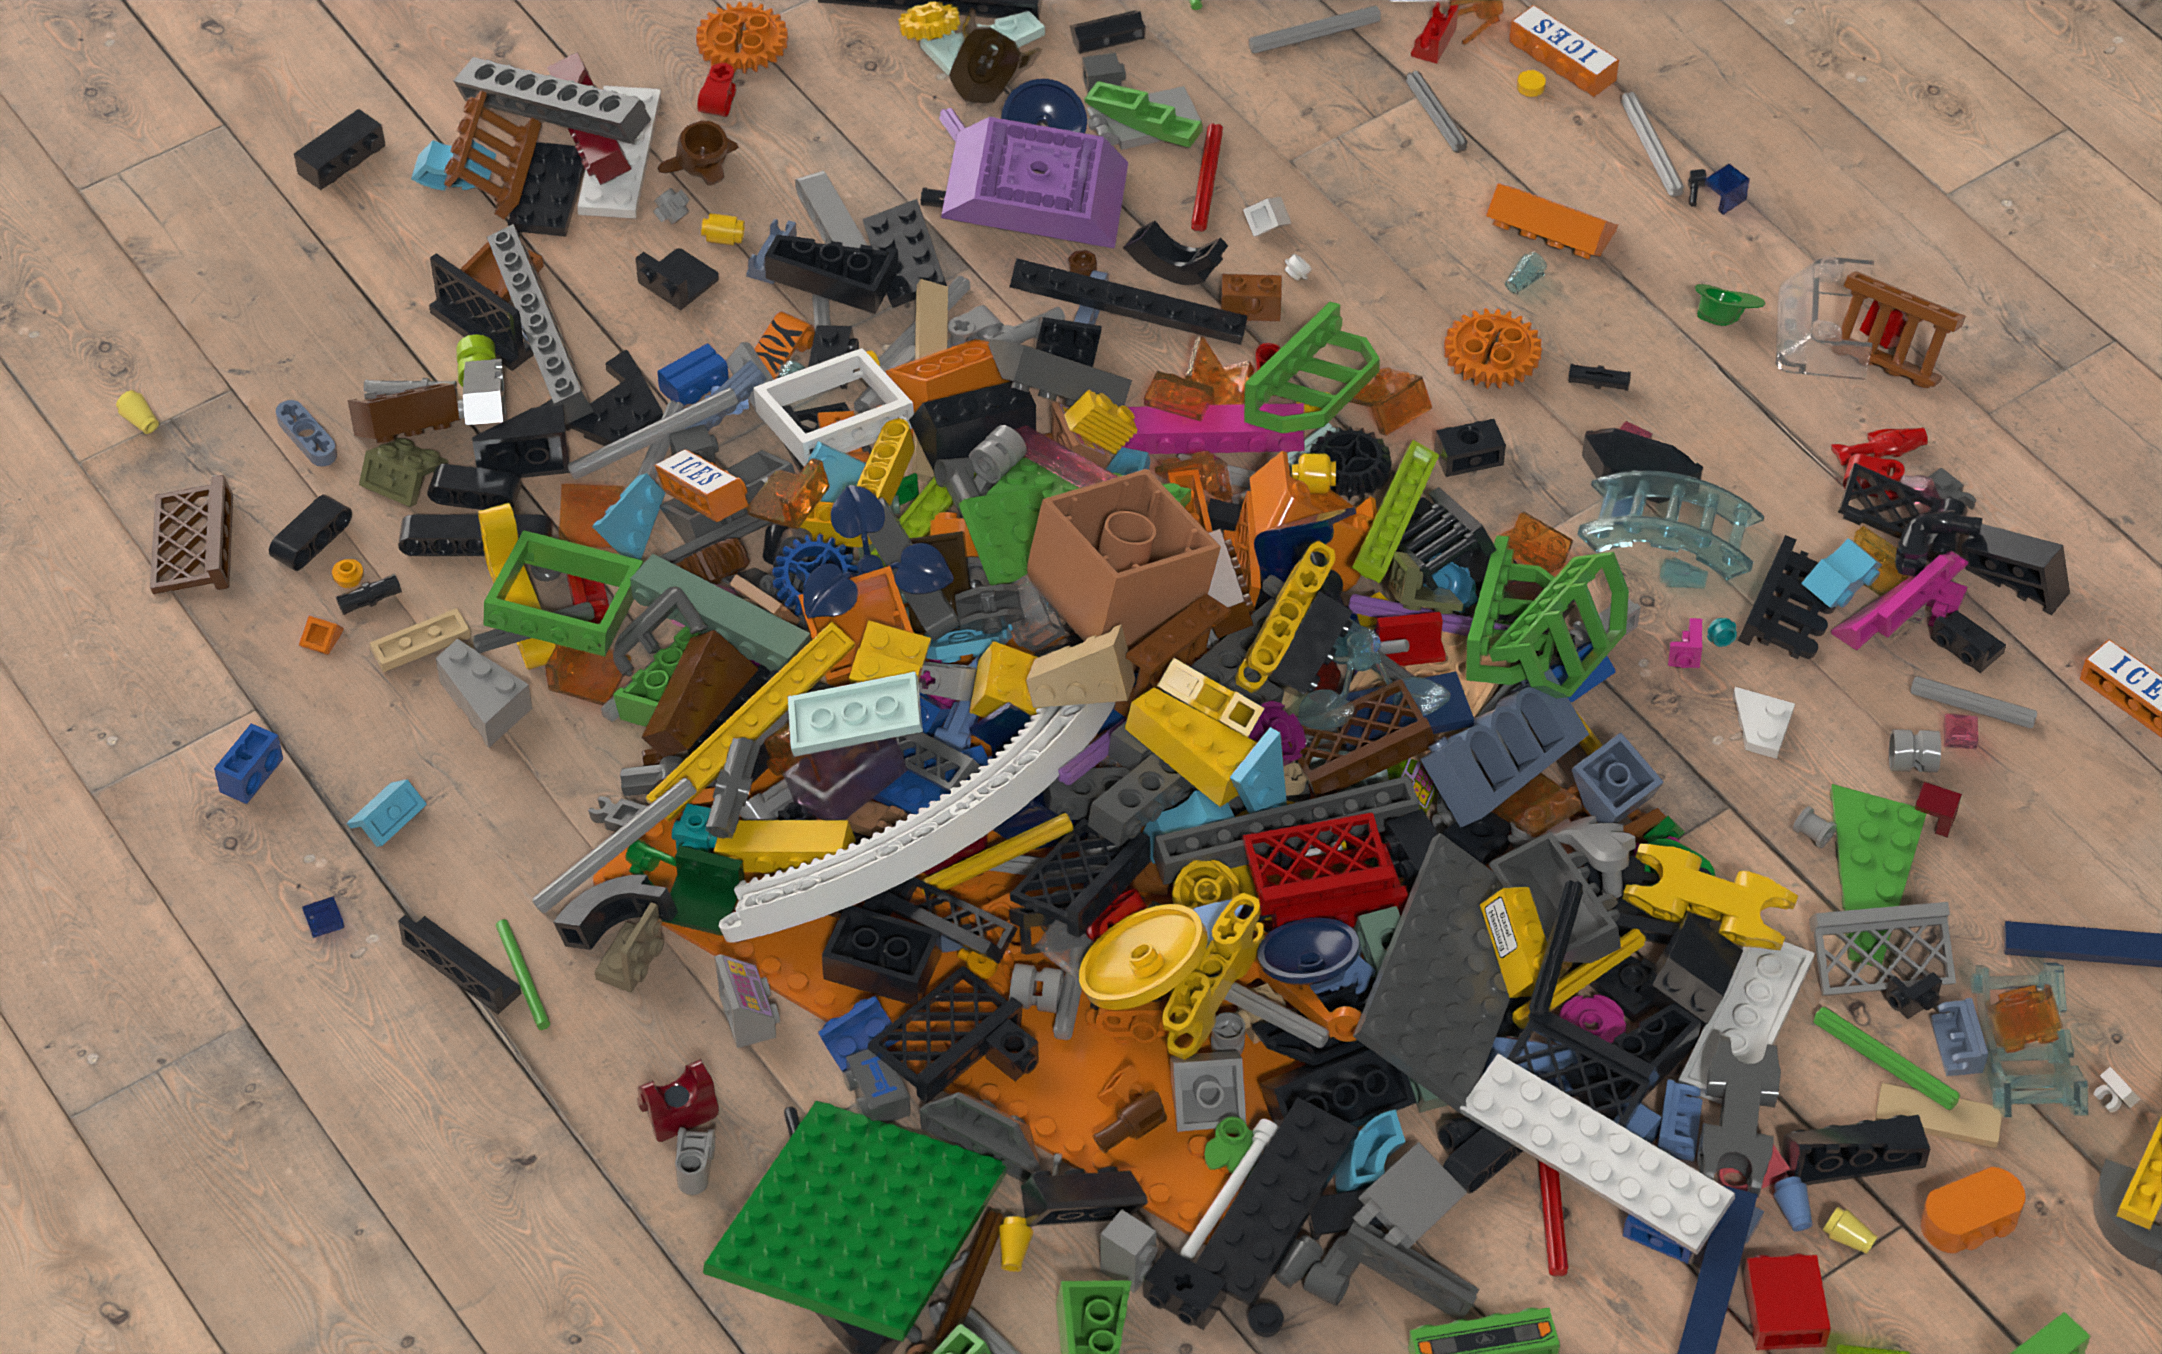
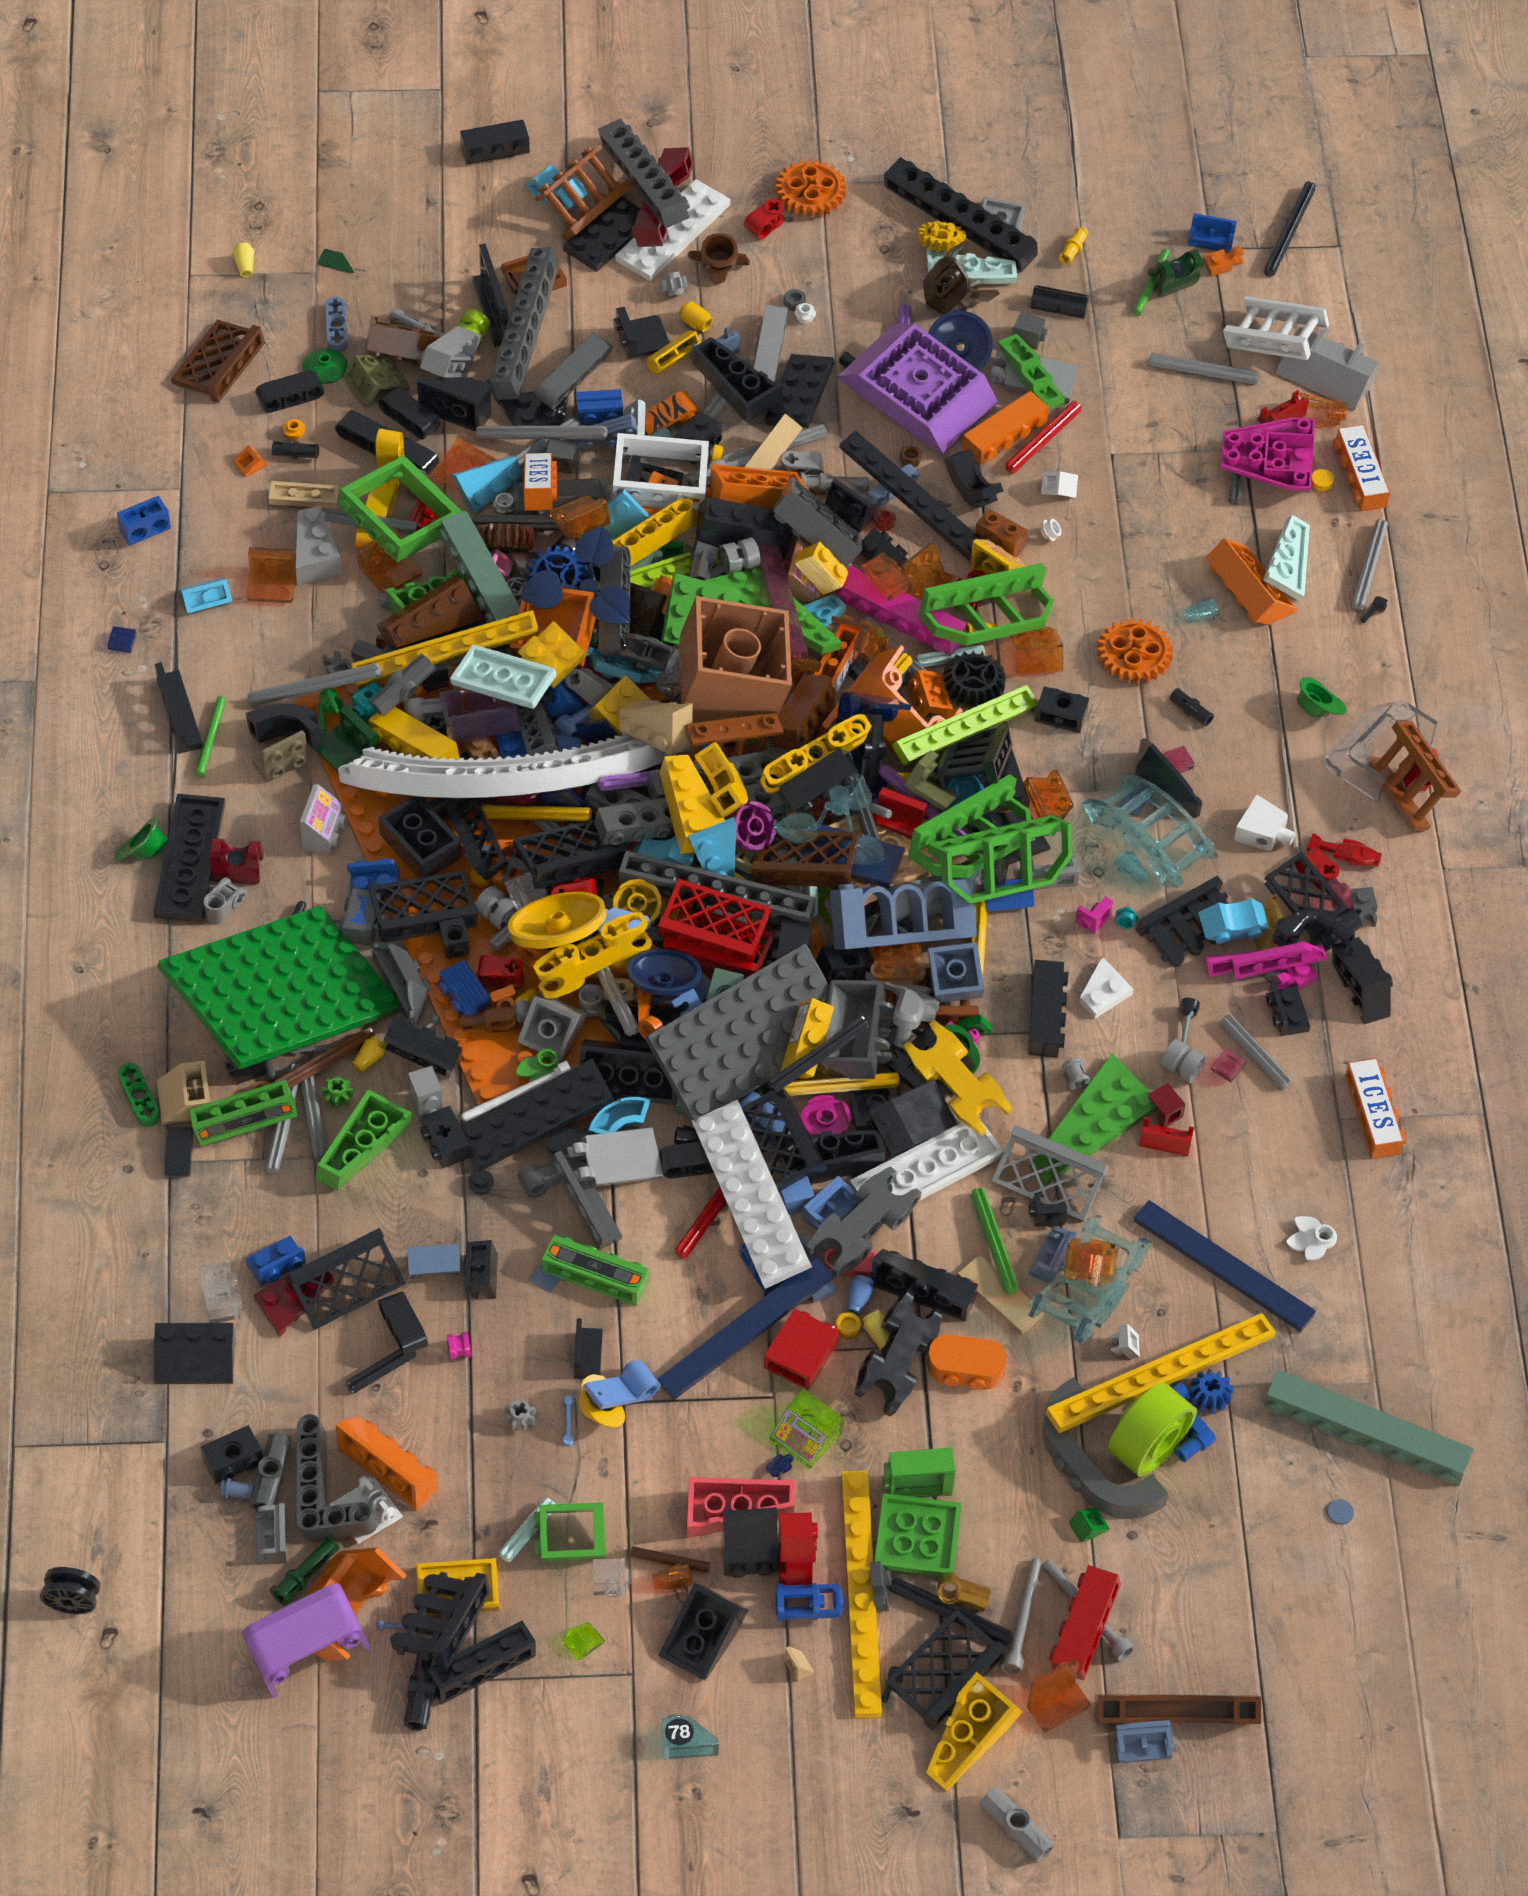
camera: 30 degrees right, 5 degrees up
dark grey piece [613,587,708,677] -> none
medium nougat plate [729,574,800,626] -> none
dark grey cone [1274,1235,1324,1288] -> none
yellow head [1292,454,1336,494] -> none
clear blue panel [1705,164,1750,215] -> none
none -> green piece [115,817,168,861]
none -> black plate [153,794,226,922]
none -> clear orange bracket [246,547,296,603]
none -> green dish [303,348,348,384]
none -> dark green sticker [318,249,354,273]
none -> bright green gear [322,1076,353,1108]
none -> blue brick [438,960,490,1015]
none -> red piece [476,954,525,989]
none -> white plate [493,493,514,514]
none -> light grey arm [514,989,537,1023]
none -> dark grey beam [534,333,613,410]
none -> yellow piece [647,330,701,375]
none -> dark grey tile [784,289,806,311]
none -> white plate [794,303,816,324]
none -> yellow tile [835,1312,861,1339]
none -> black piece [854,1288,943,1417]
none -> black bracket [860,528,911,578]
none -> clear red plate [874,510,896,531]
none -> orange brick [962,391,1049,465]
none -> yellow slope [970,539,1025,575]
none -> black brick [1028,960,1068,1058]
none -> red hinge [1139,1117,1194,1156]
none -> black hinge [1180,998,1200,1043]
none -> dark pink wedge [1221,418,1315,491]
none -> white torso [1234,795,1296,851]
none -> light aqua wing [1263,515,1310,600]

